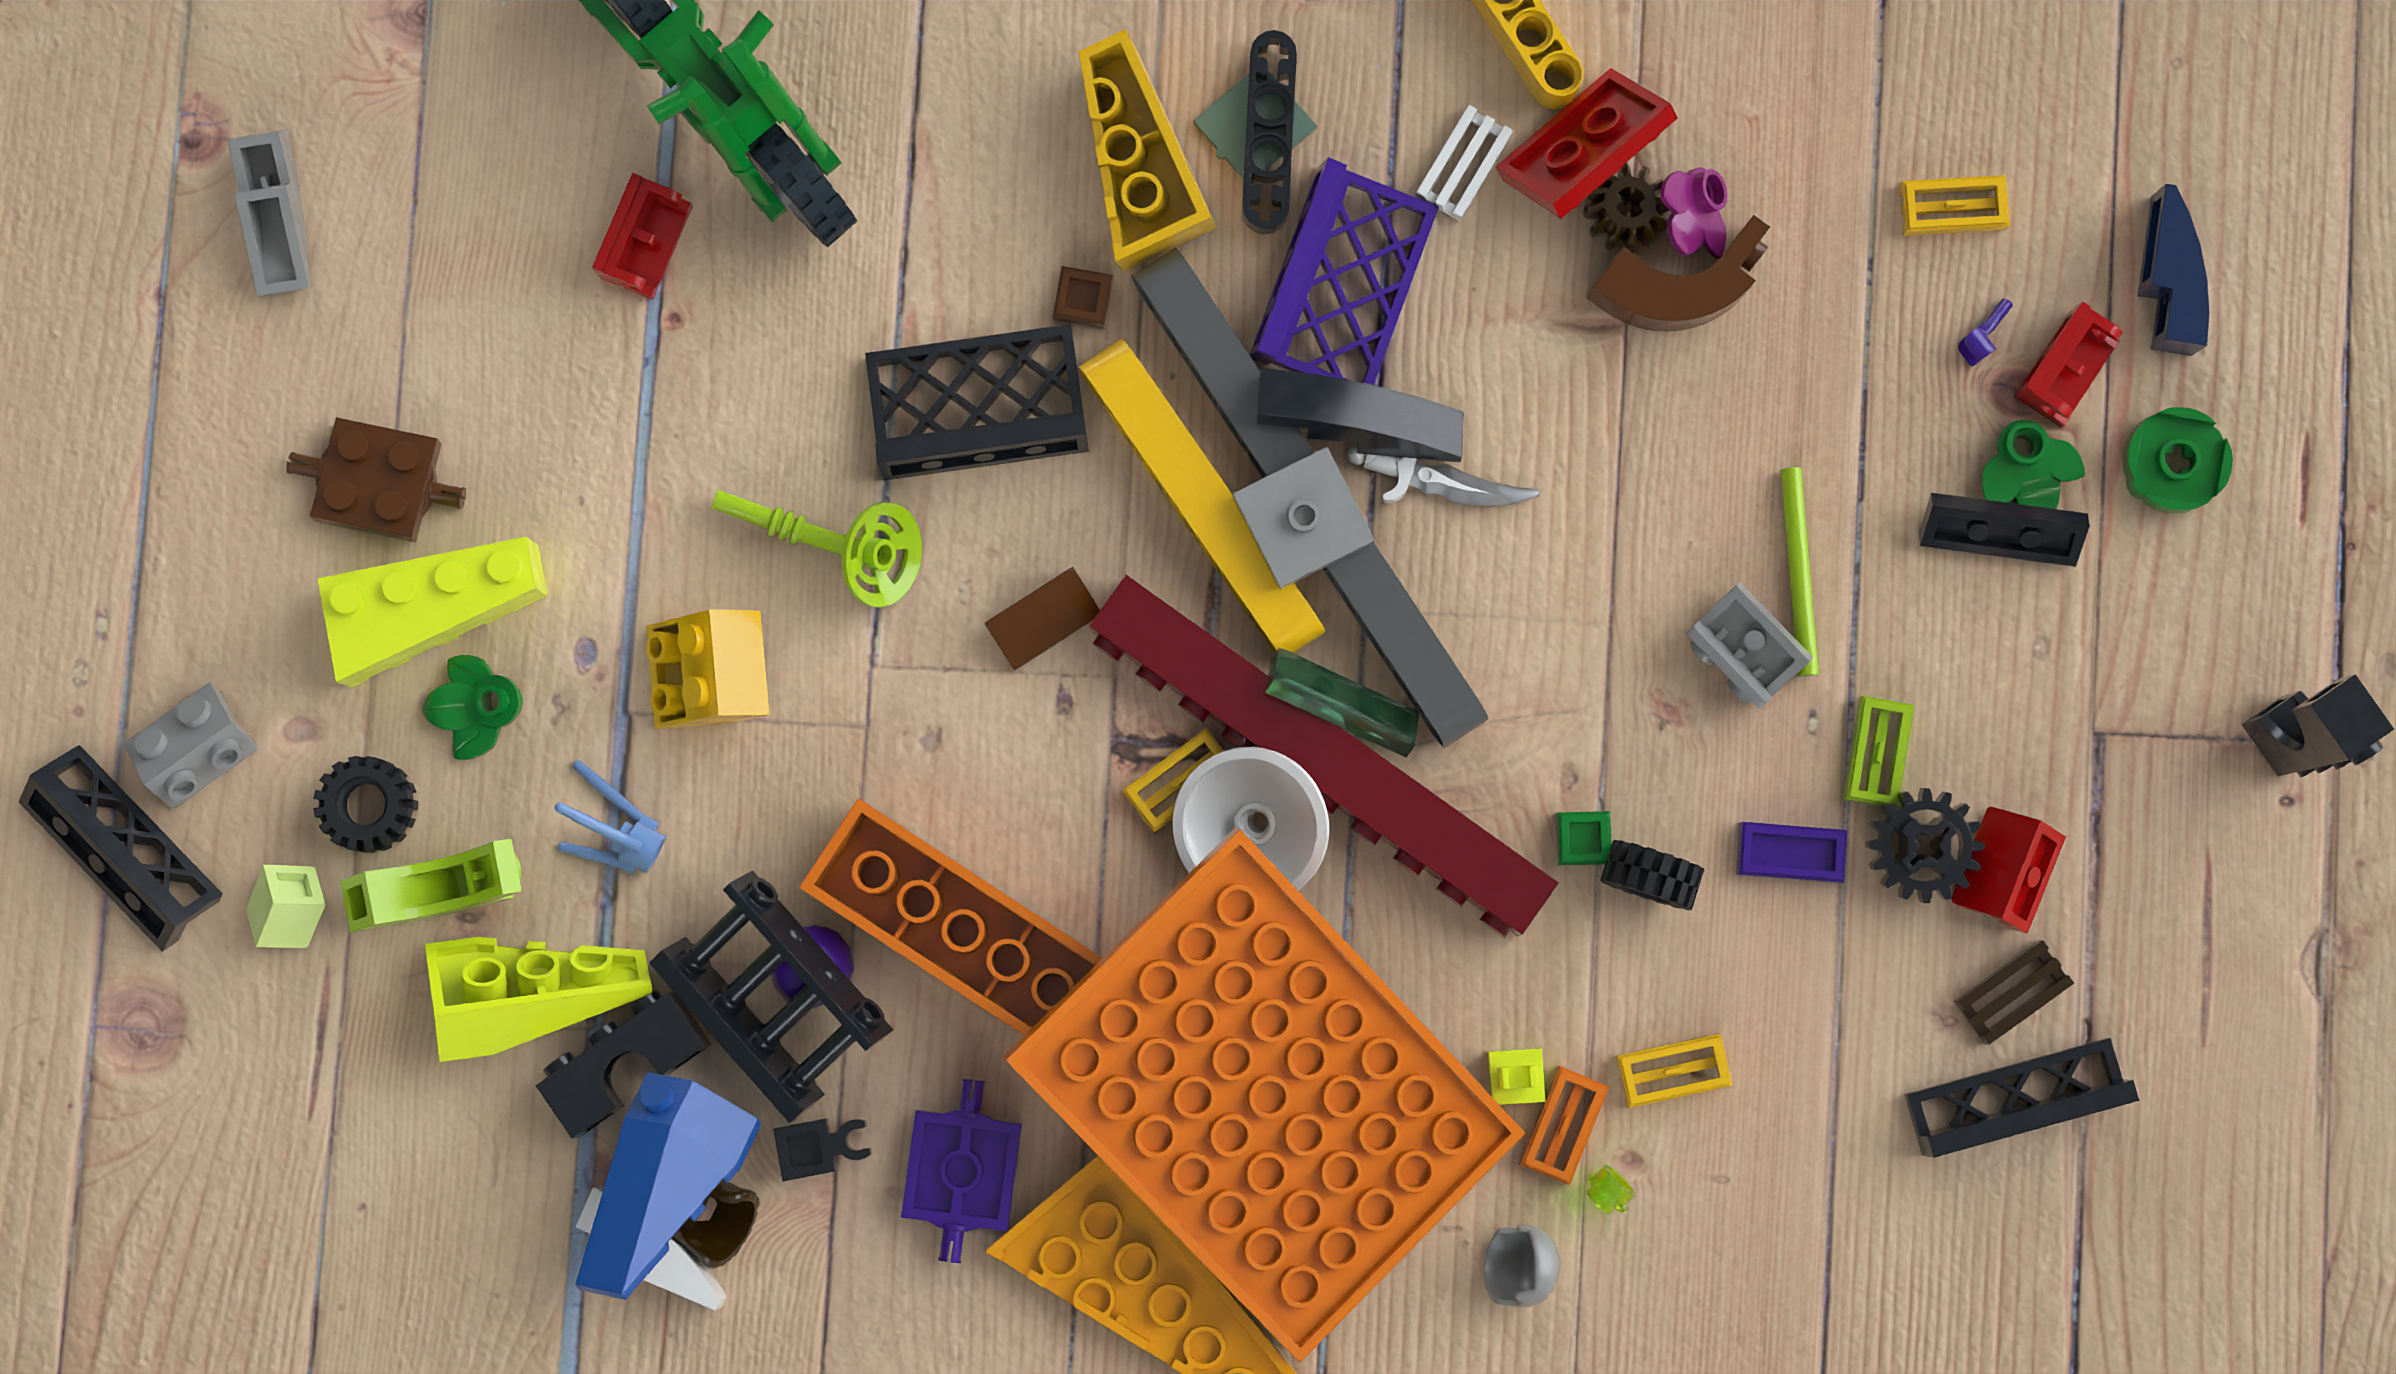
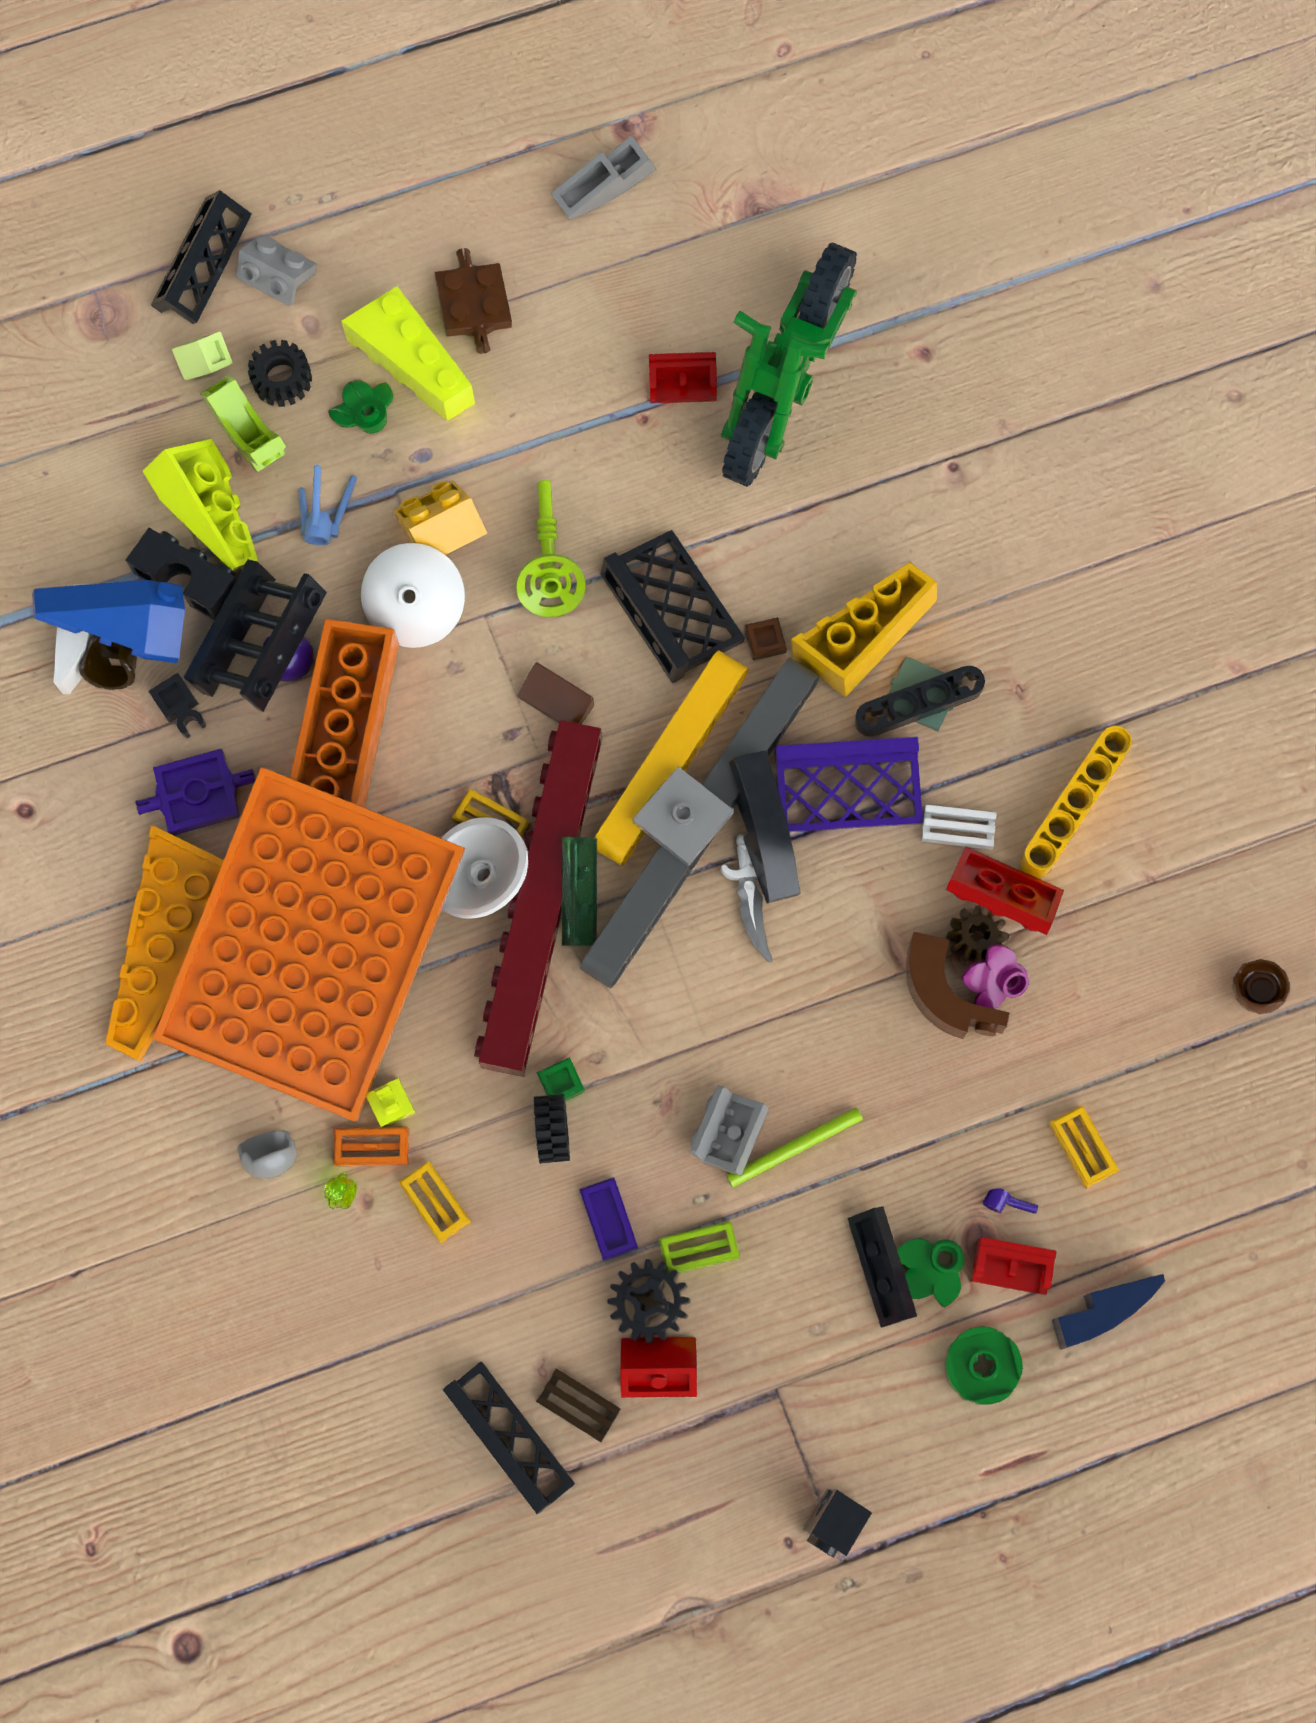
camera: 70 degrees right, 10 degrees down
none -> white dish [361,543,465,648]

